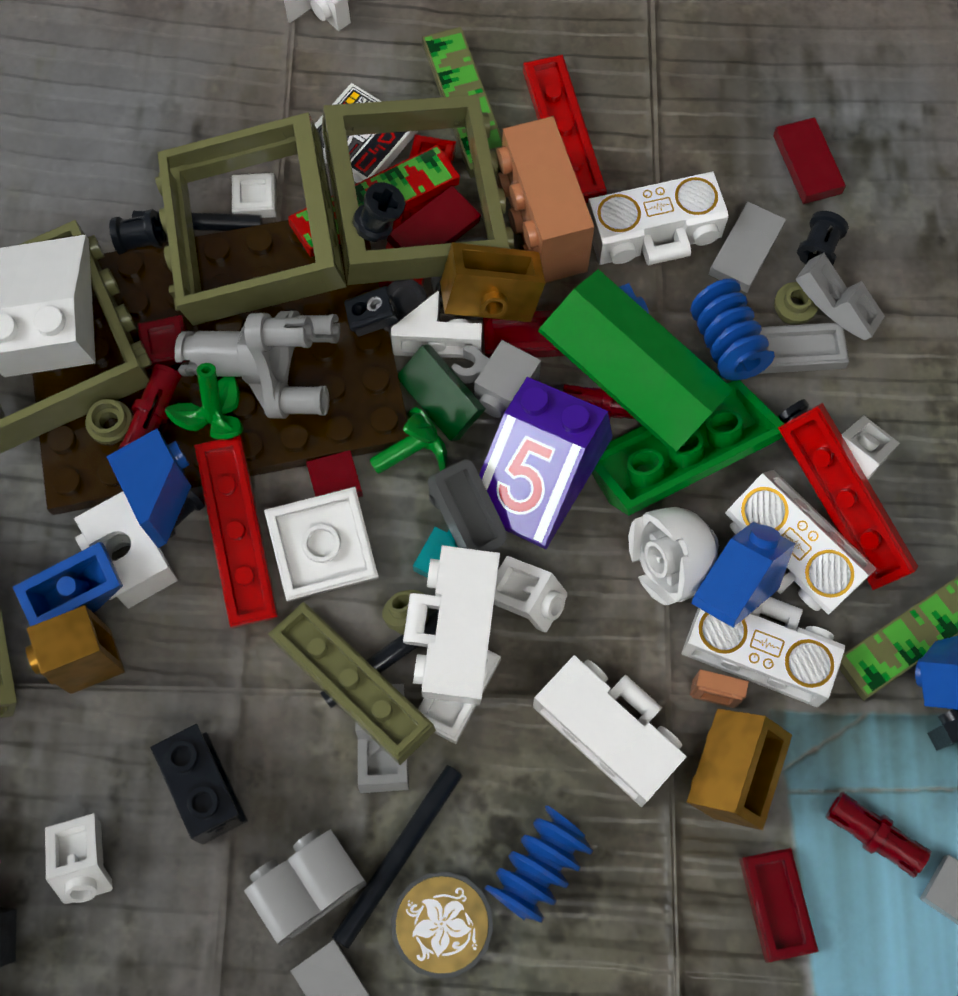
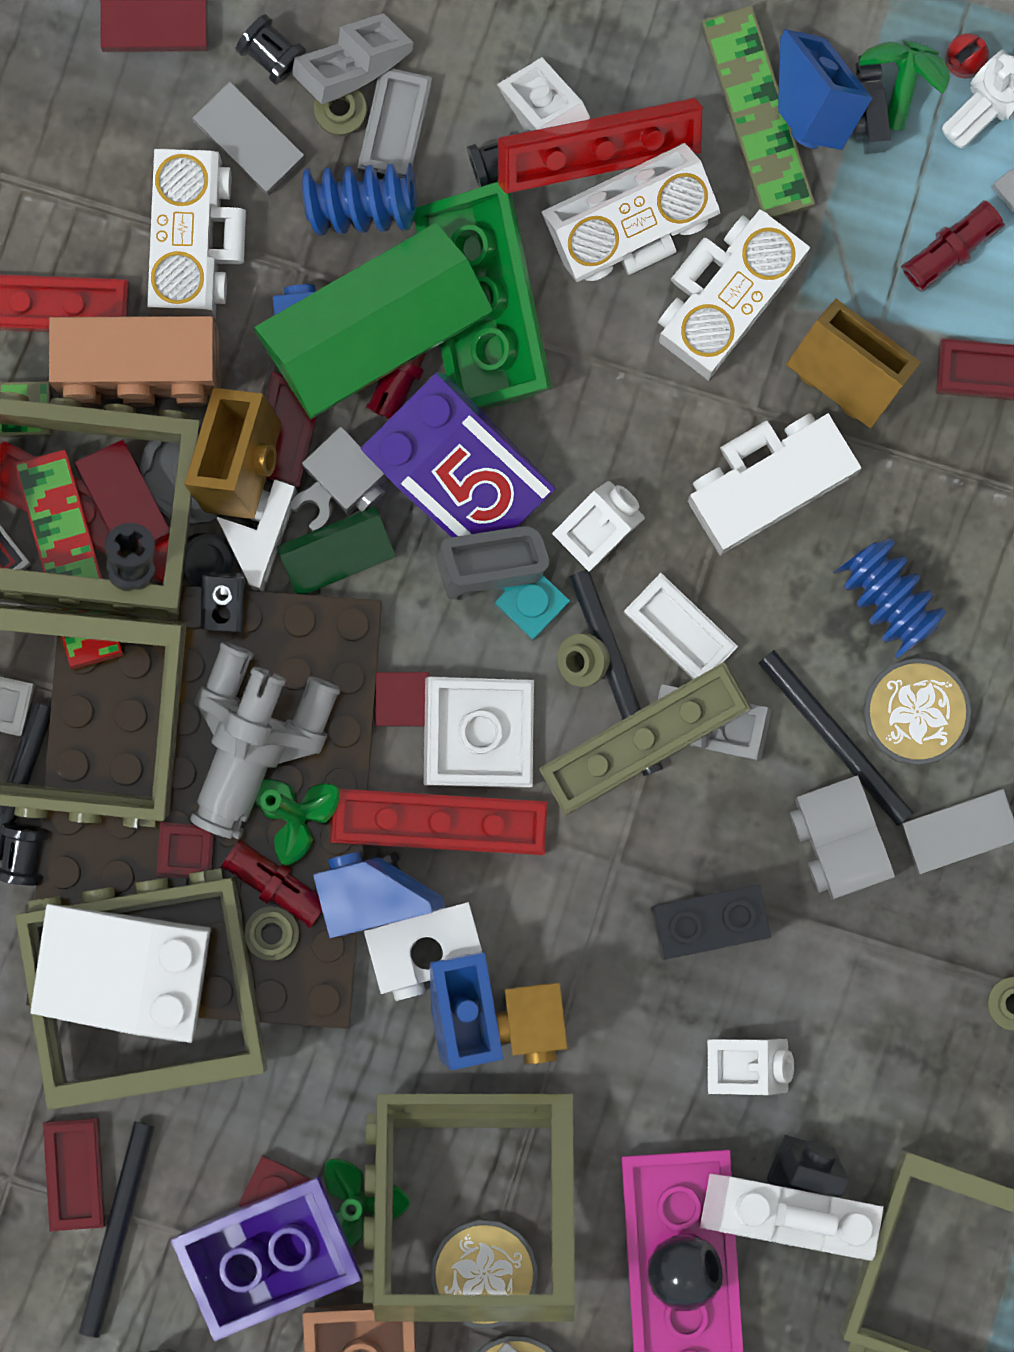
camera: 75 degrees left, 15 degrees up
green plant [370,407,448,474] -> none
white piece [403,545,500,705] -> none
white cylinder [628,507,719,605] -> none
nougat tile [689,669,749,708] -> none
blue slope [691,521,796,628] -> none

